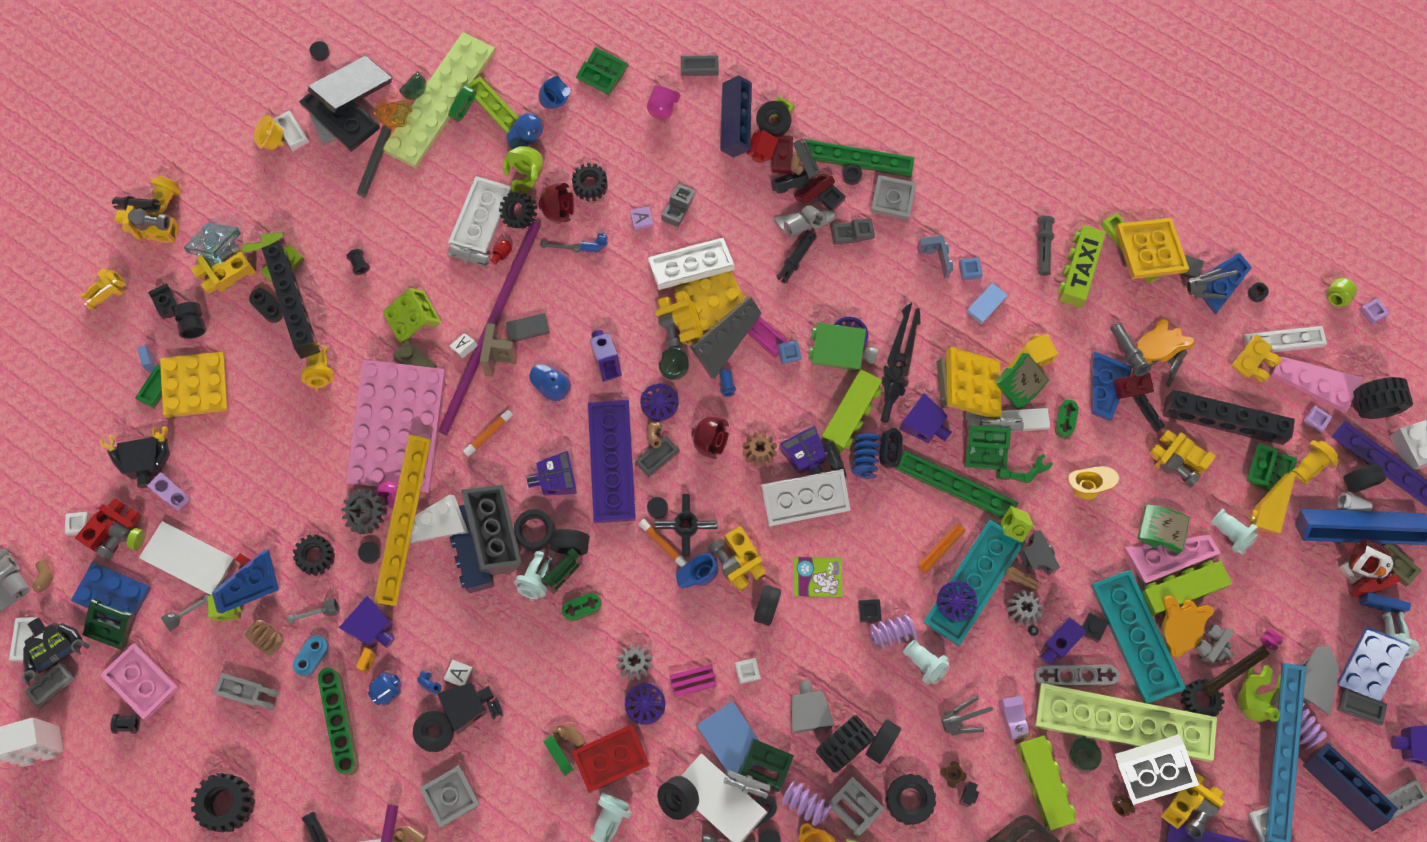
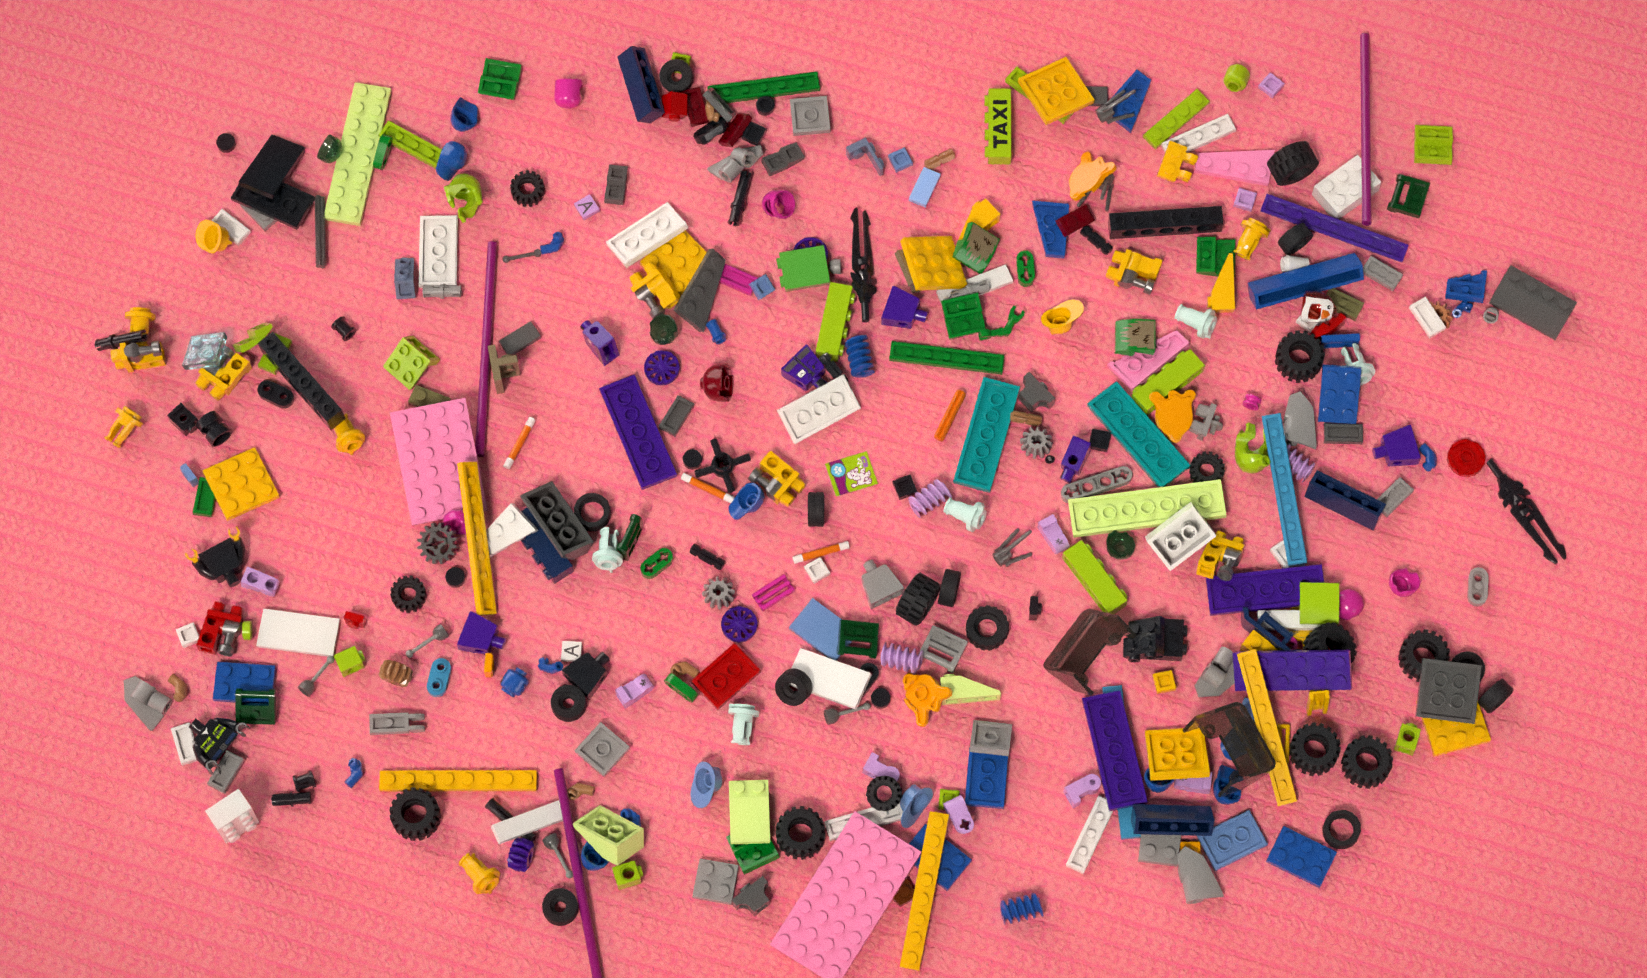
camera: 15 degrees left, 0 degrees up
bright pink plate [100,643,179,720] -> none
blue wing [212,549,279,614] -> none
green beam [318,667,359,776] -> none
clear yellow piece [373,101,413,128] -> none
white tile [450,333,478,358] -> none
black bush [487,698,504,720] -> none
red cylinder [490,240,512,265] -> none
black tyre [499,192,537,229] -> none
dark purple torso [526,451,577,496] -> none
blue cap [529,364,571,401] -> none
dark red cylinder [538,183,574,223] -> none
black tyre [550,529,590,555] -> none
medium nougat arm [647,422,662,448] -> none
dark grey tile [681,56,719,76] -> none
light grey pin [724,770,770,799] -> none
medium nougat gear [743,432,777,467] -> none
black plate [879,428,903,469] -> none
dark purple wheel [937,581,978,622] -> none
reddish brown plate [940,761,966,788] -> none
lime brick [1000,506,1034,543] -> none
dark grey pin [1037,216,1055,276] -> none
dark grey pin [1110,322,1151,376] -> none
reddish brown plate [1112,794,1136,817] -> none
dark brown axle [1202,645,1270,697] -> none
black bush [1248,282,1269,302] -> none
none -> black axle [271,791,311,807]
none -> blue arm [344,758,363,788]
none -> yellow plate [379,770,537,792]
none -> sand blue bracket [394,258,416,299]
none -> lavender leg [615,674,654,709]
none -> black axle [690,544,725,570]
none -> dark pink helmet [762,190,795,219]
none -> orange bar [792,541,850,564]
none -> medium nougat piece [924,149,955,170]
none -> lime plate [1143,89,1210,150]
none -> black tyre [1275,330,1325,383]

